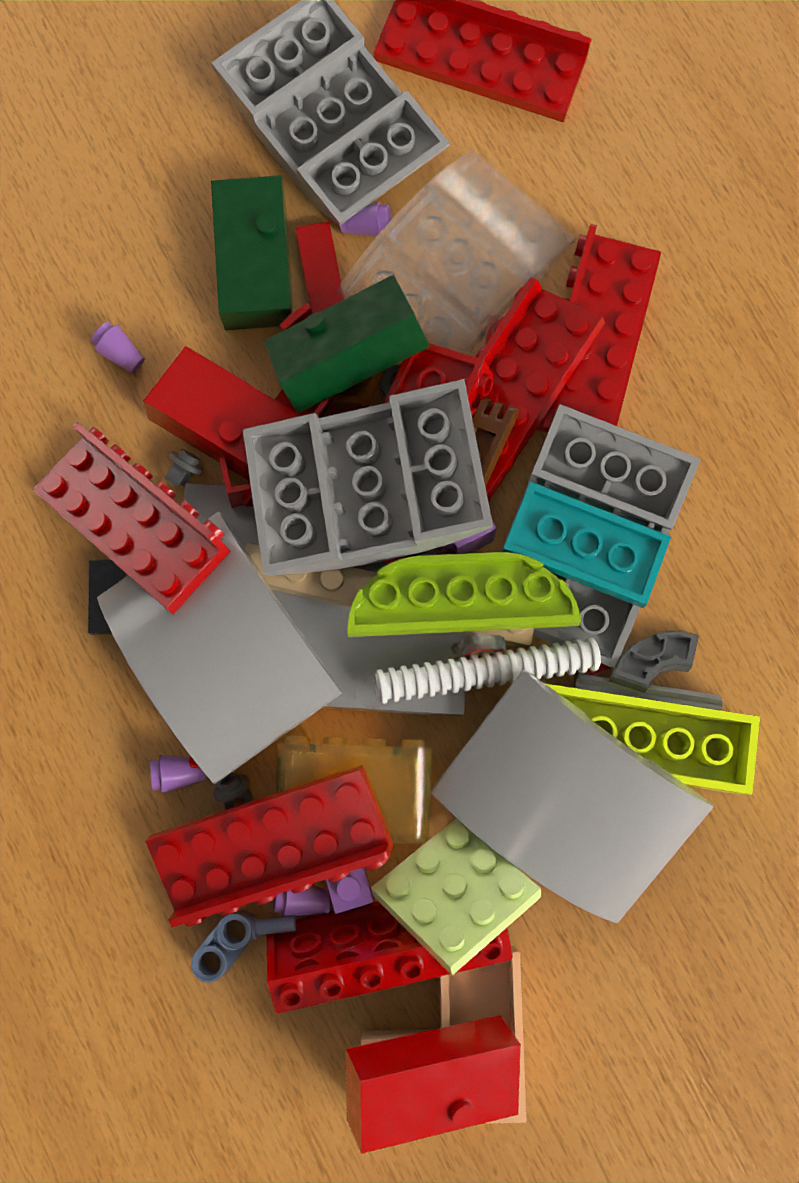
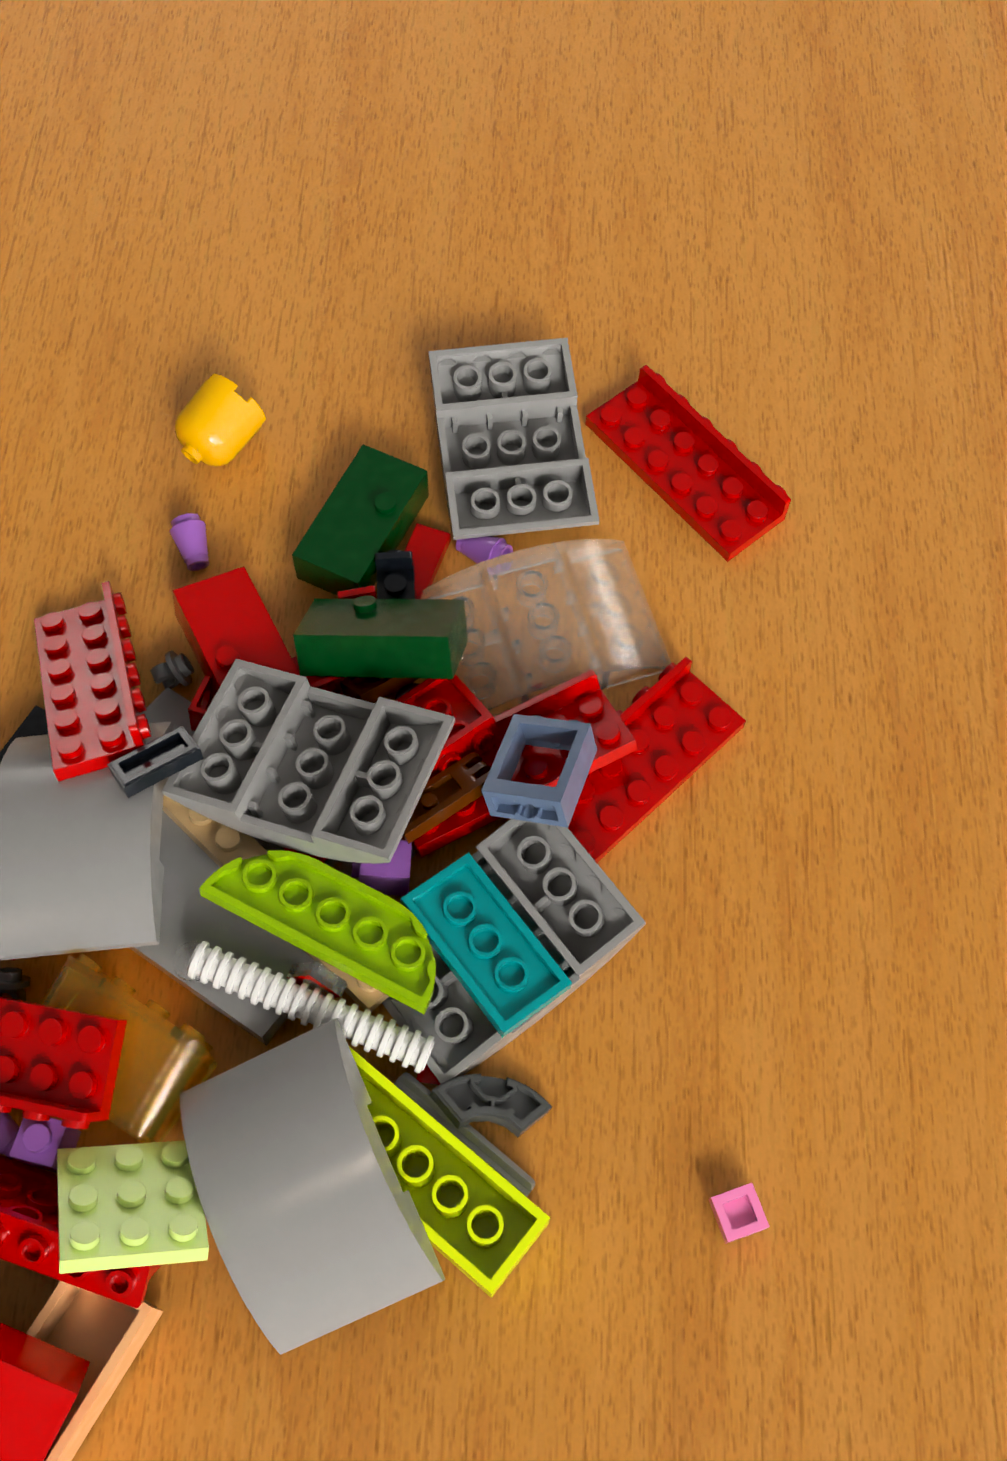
camera: 30 degrees right, 15 degrees down
none -> black tile [107,726,204,798]
none -> yellow cylinder [175,373,266,467]
none -> black bracket [375,550,416,599]
none -> sand blue window [481,714,597,827]

